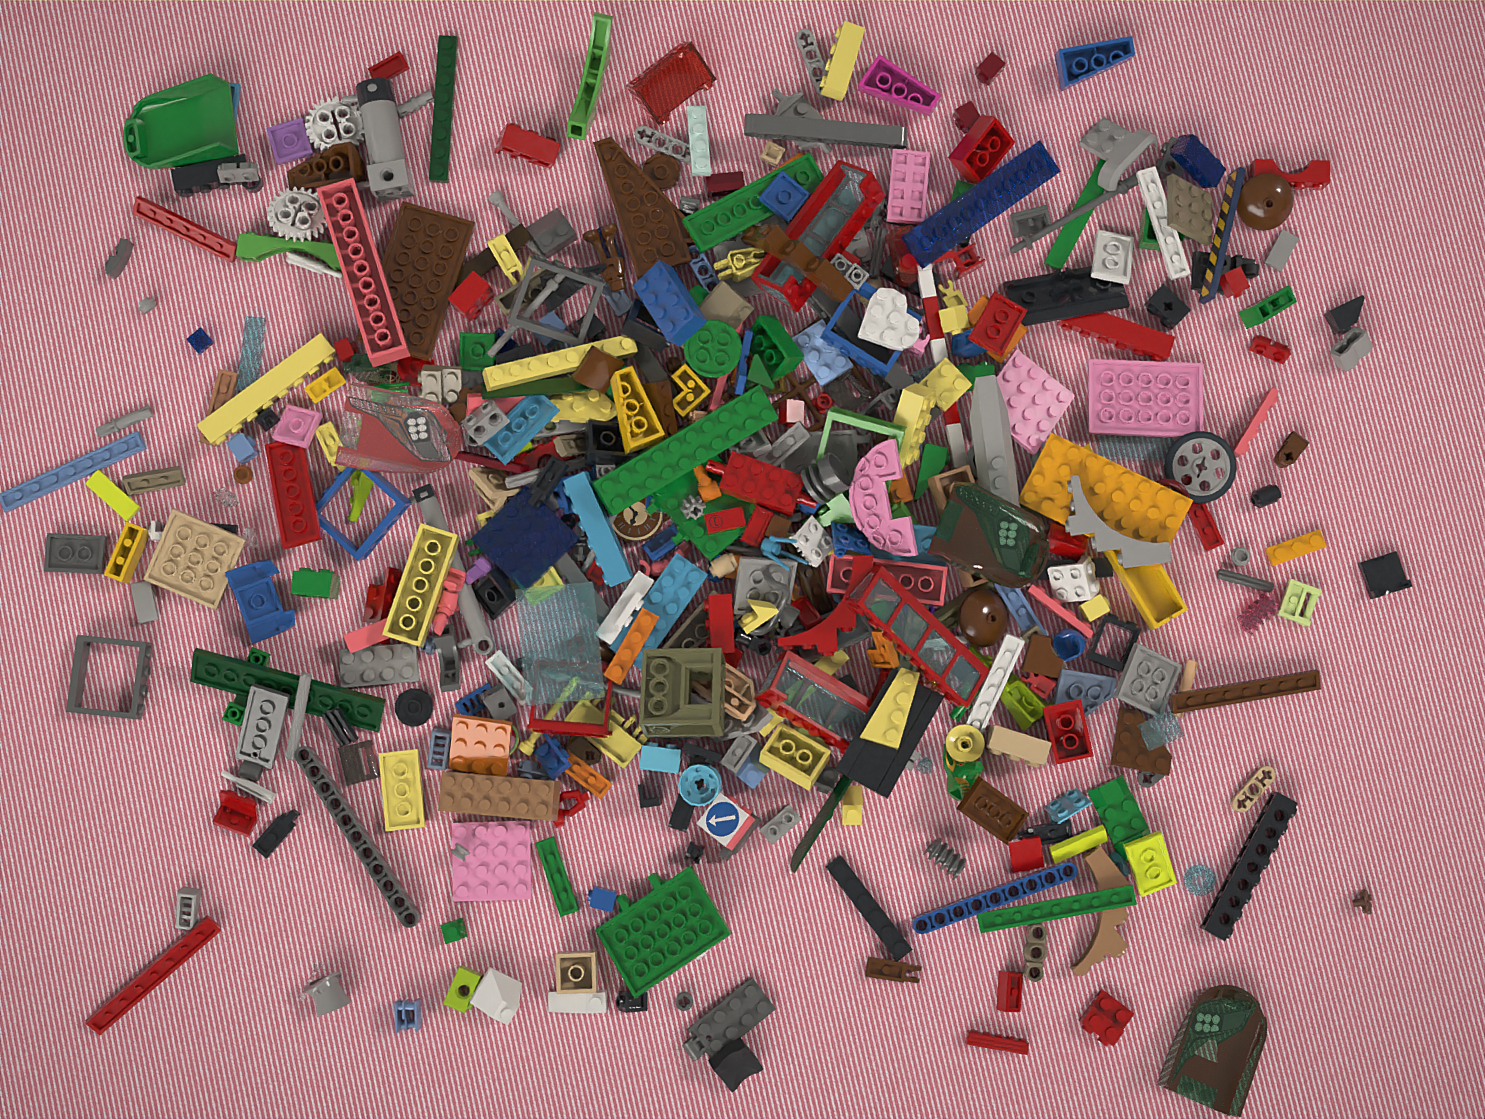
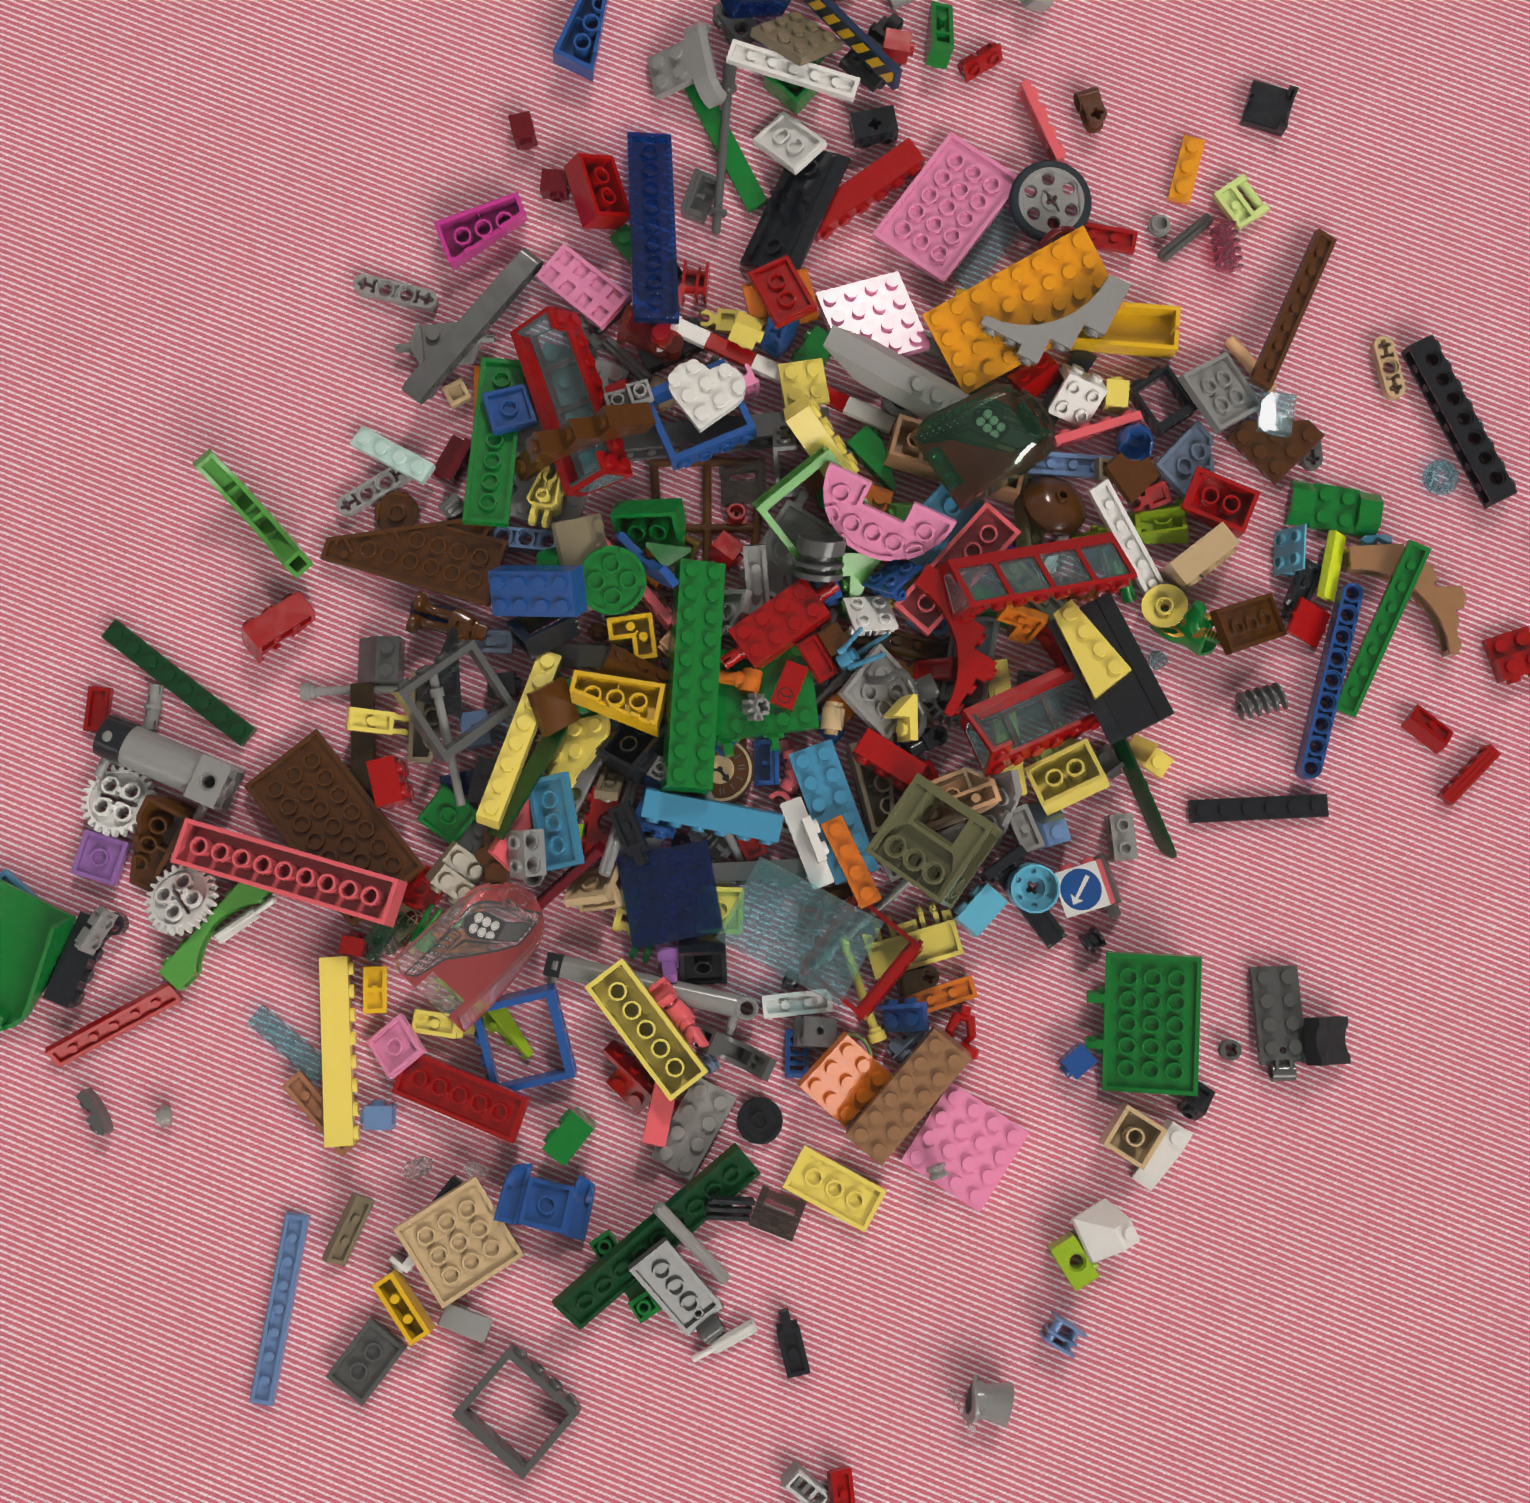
camera: 50 degrees left, 0 degrees up
neon yellow tile [85,470,141,522] -> none
light grey axle [96,405,153,437] -> none
clear blue plate [186,327,215,355] -> none
red bracket [212,790,259,838] -> none
dark orange plate [233,465,253,484] -> none
black bracket [254,407,280,432] -> none
dark grey beam [294,746,421,928] -> none
sand blue slope [427,727,452,771] -> none
green brick [440,917,468,944] -> none
green tile [535,836,579,917] -> none
clear red windscreen [626,41,717,125] -> none
black panel [637,783,661,808] -> none
light blue plate [792,319,853,387] -> none
light yellow brick [820,20,865,102] -> none
reddish brown hinge [865,956,922,983] -> none
clear light blue slope [910,364,933,384] -> none
dark tan piece [1023,923,1048,982] -> none
neon yellow tile [1124,830,1177,897] -> none
black brick [1250,484,1281,509] -> none

